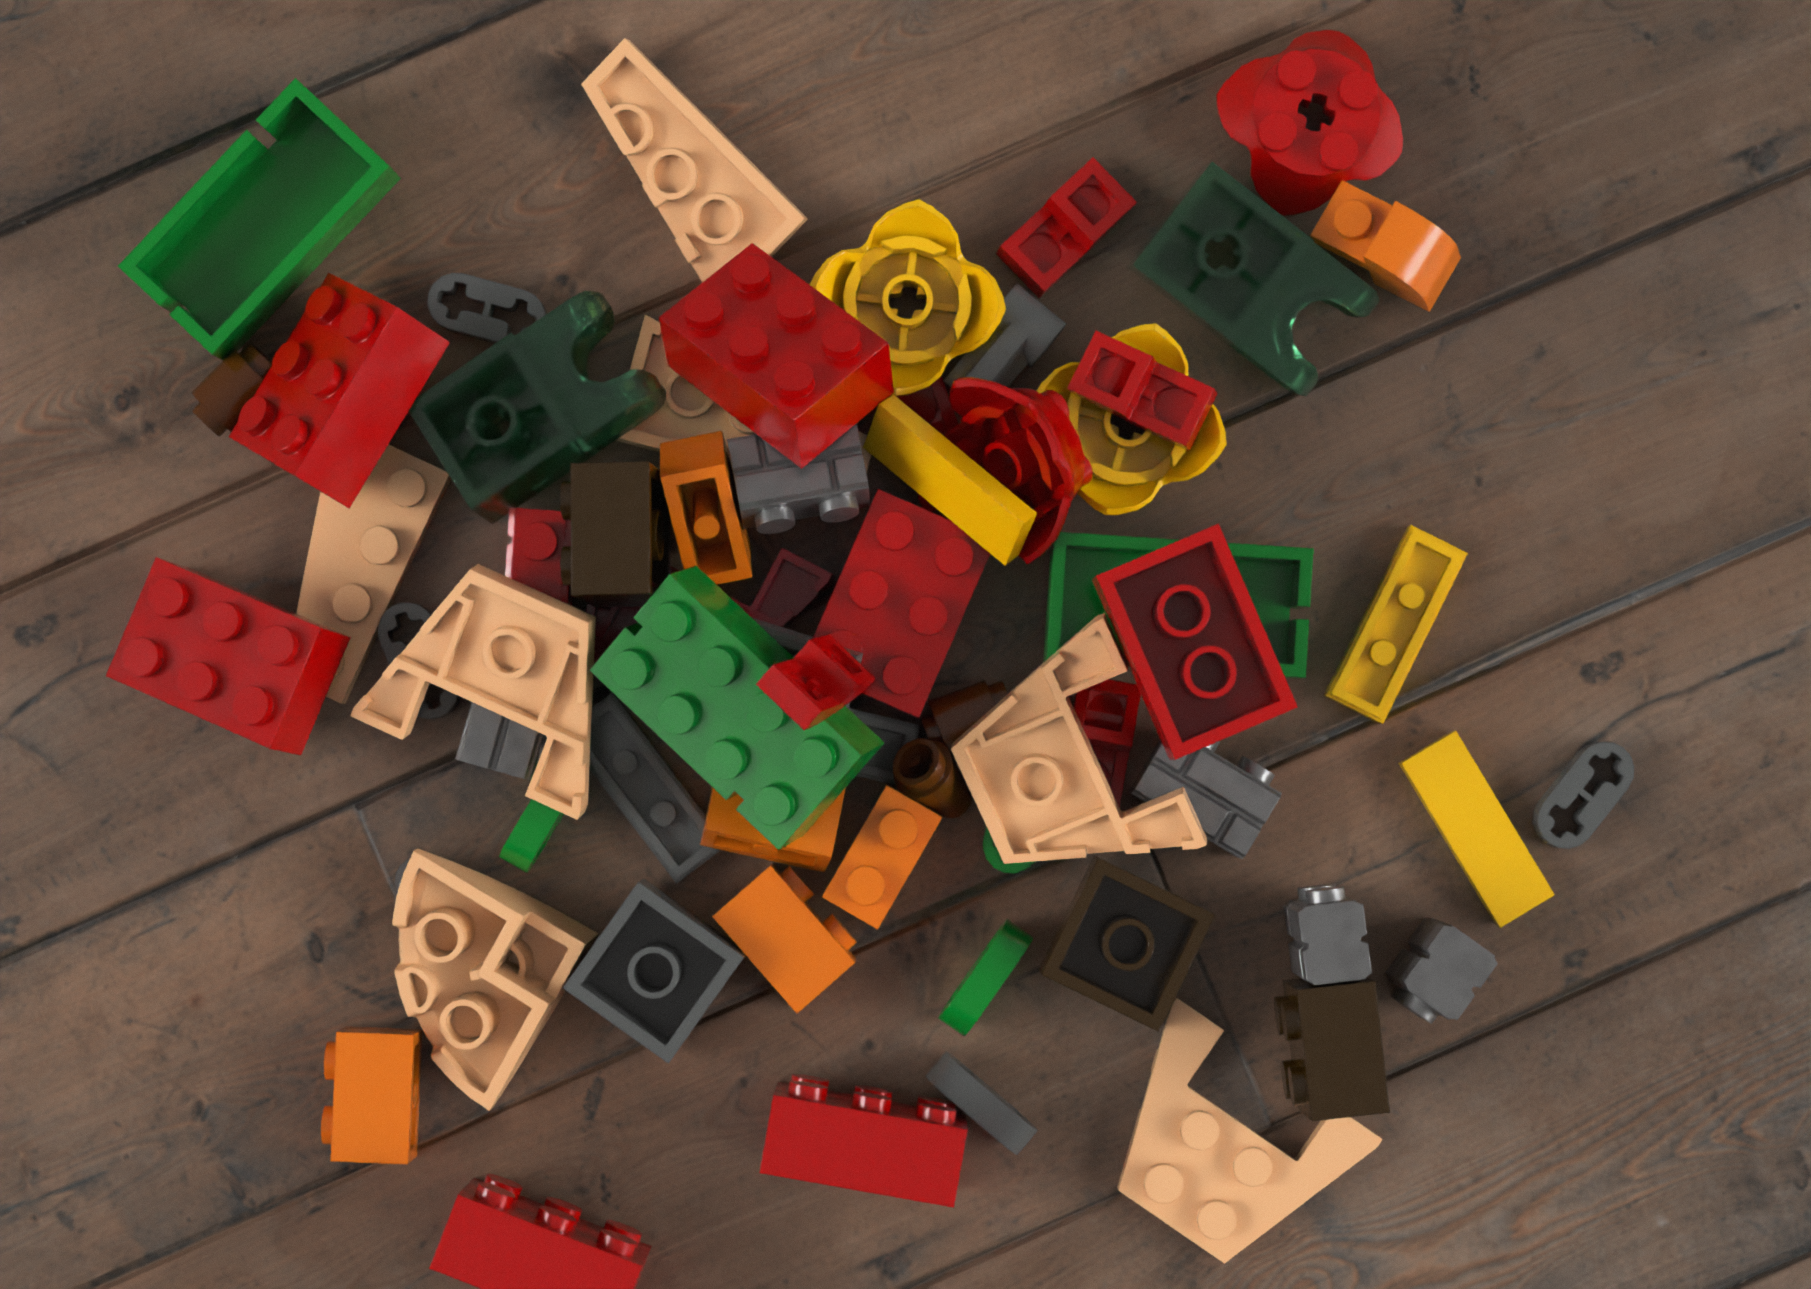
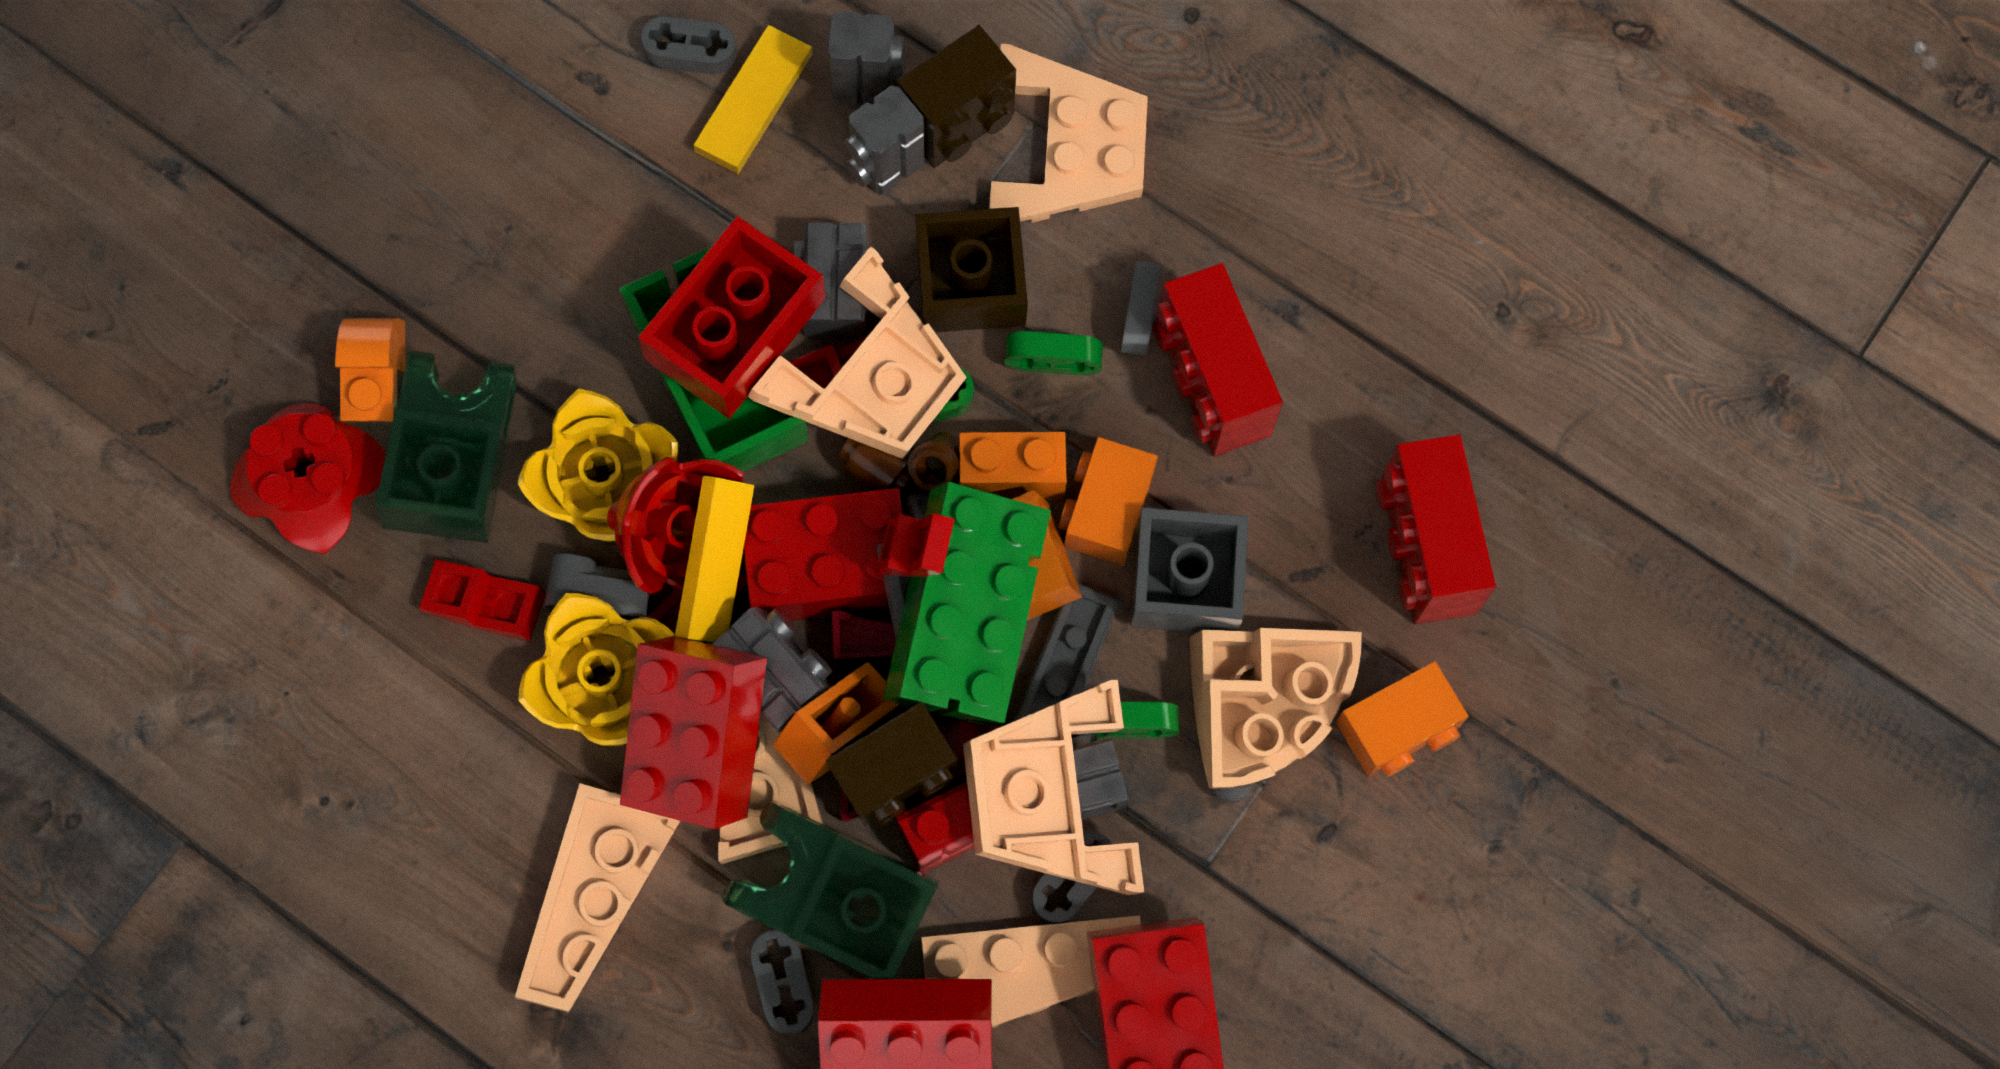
camera: 125 degrees left, 15 degrees down
red slope [1067,331,1218,451] -> none
yellow tile [1323,525,1468,724] -> none

